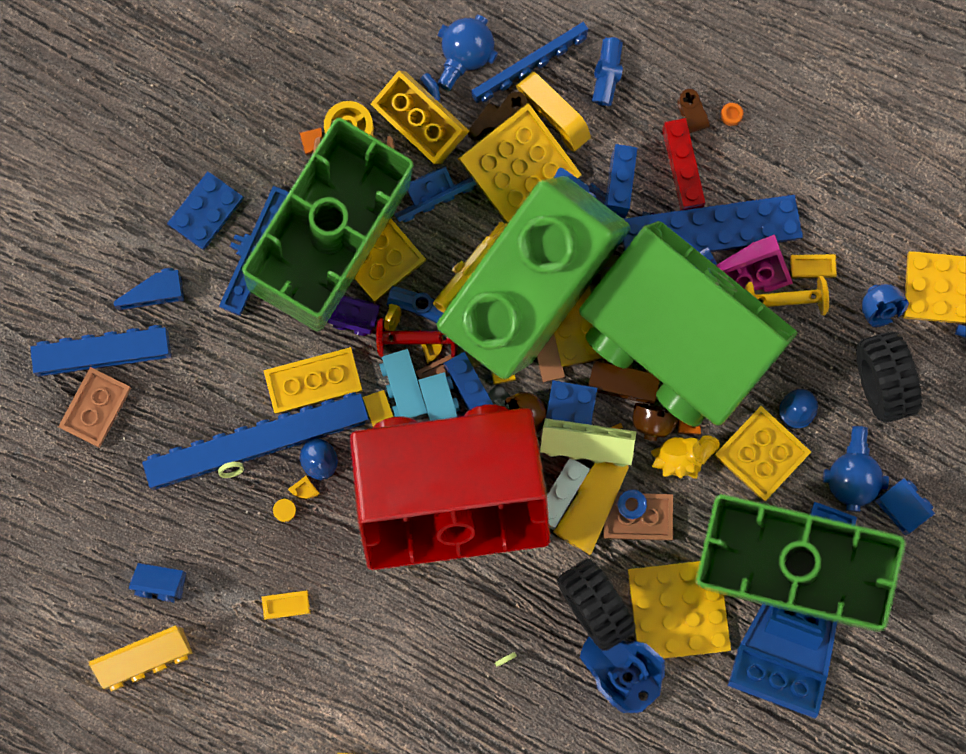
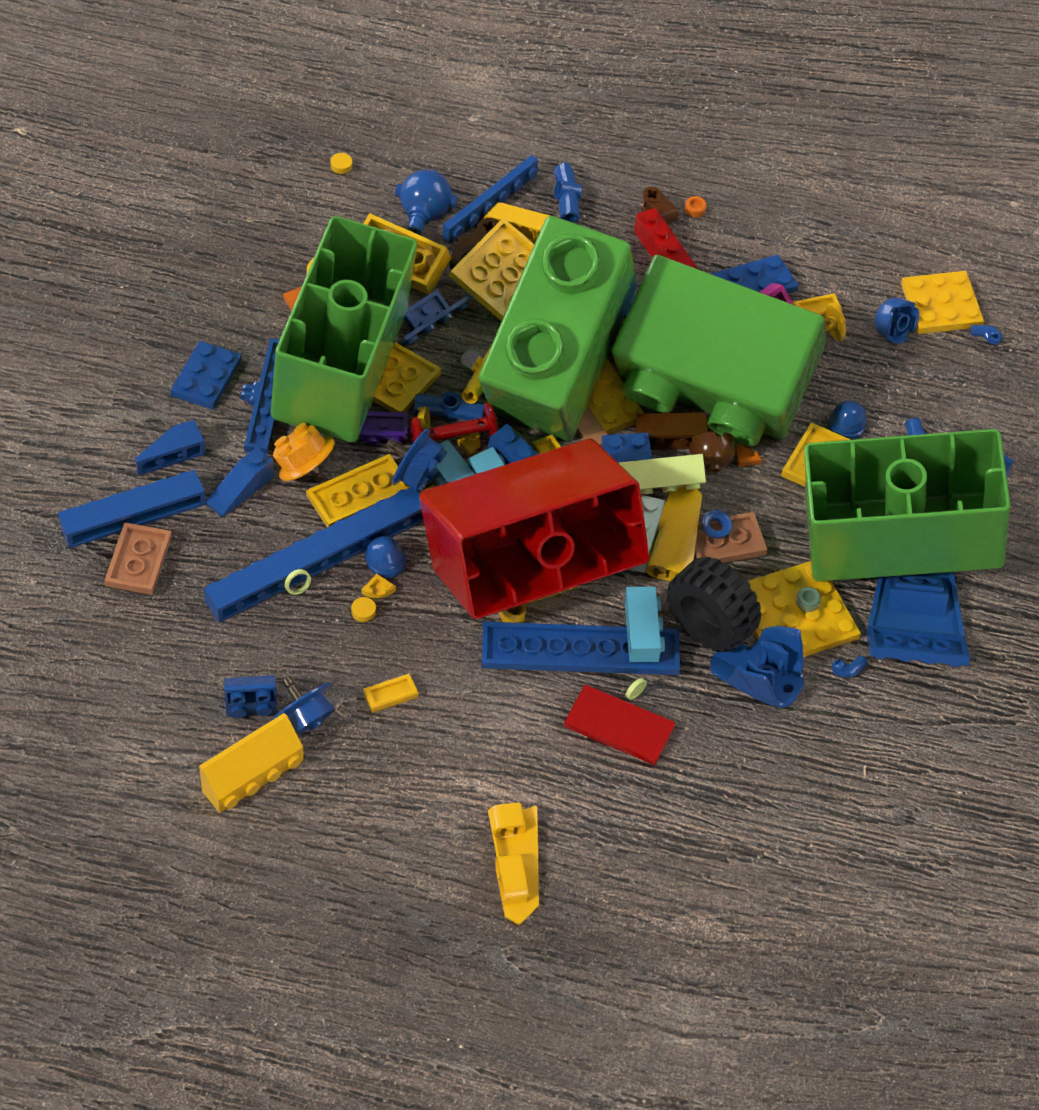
camera: 20 degrees left, 25 degrees down
yellow head [651,435,720,479] -> none
black tyre [856,331,922,423] -> none
none -> blue slope [206,447,274,518]
none -> blue piece [271,676,336,736]
none -> light orange piece [273,423,335,482]
none -> blue piece [386,428,447,491]
none -> sand green tile [461,350,483,373]
none -> blue plate [482,622,680,675]
none -> red tile [564,684,676,765]
none -> medium azure brick [624,587,665,662]
none -> sand green tile [796,587,821,612]
none -> blue arm [832,655,868,678]

